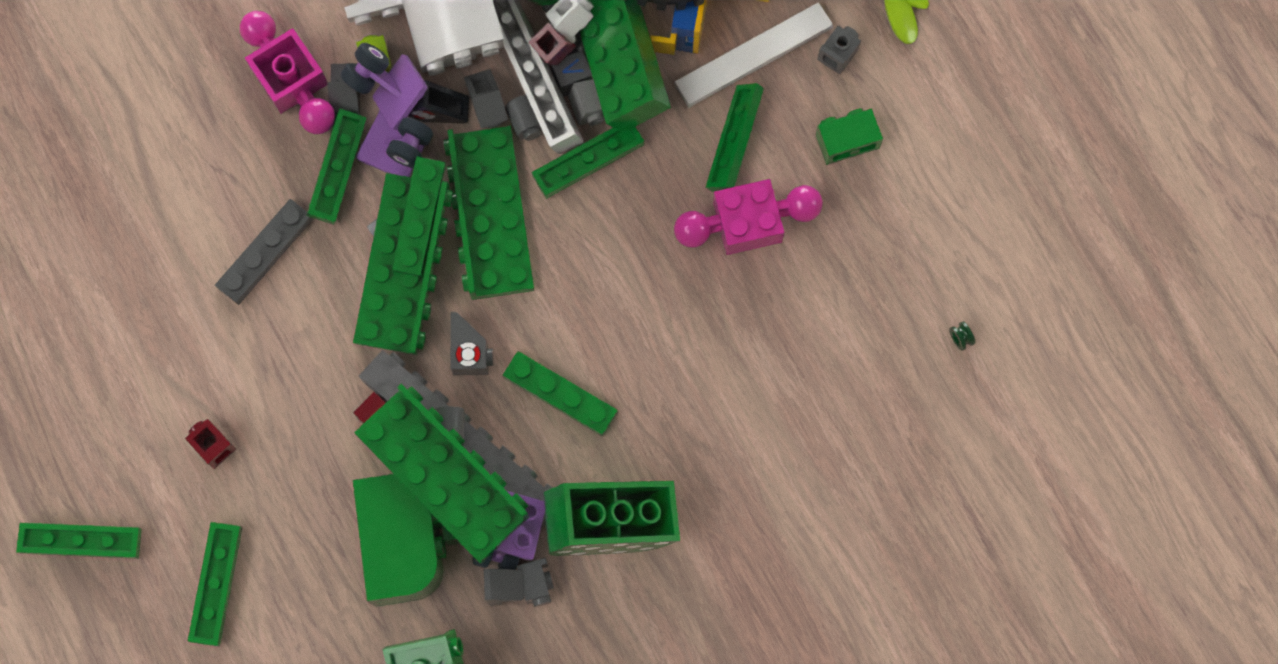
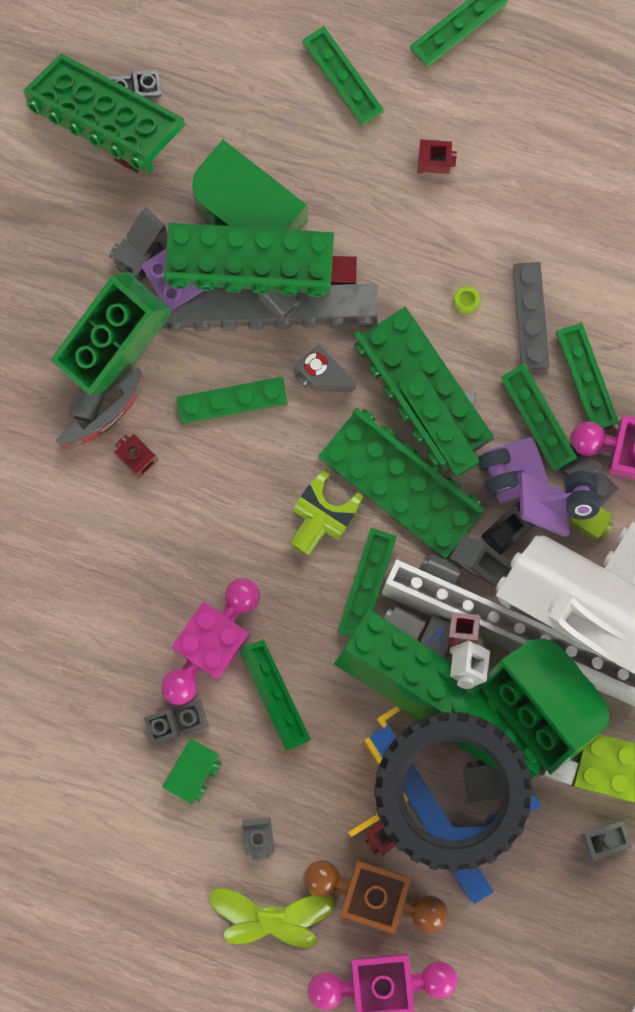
camera: 140 degrees right, 5 degrees up
white tile [674,2,833,108] -> none
none -> dark grey slope [56,368,144,449]
none -> dark grey brick [69,386,105,423]
none -> dark red brick [114,434,158,479]
none -> dark grey slope [144,700,209,744]
none -> lime connector [289,470,364,557]
none -> lime tile [453,286,481,314]
none -> green plate [556,322,619,430]

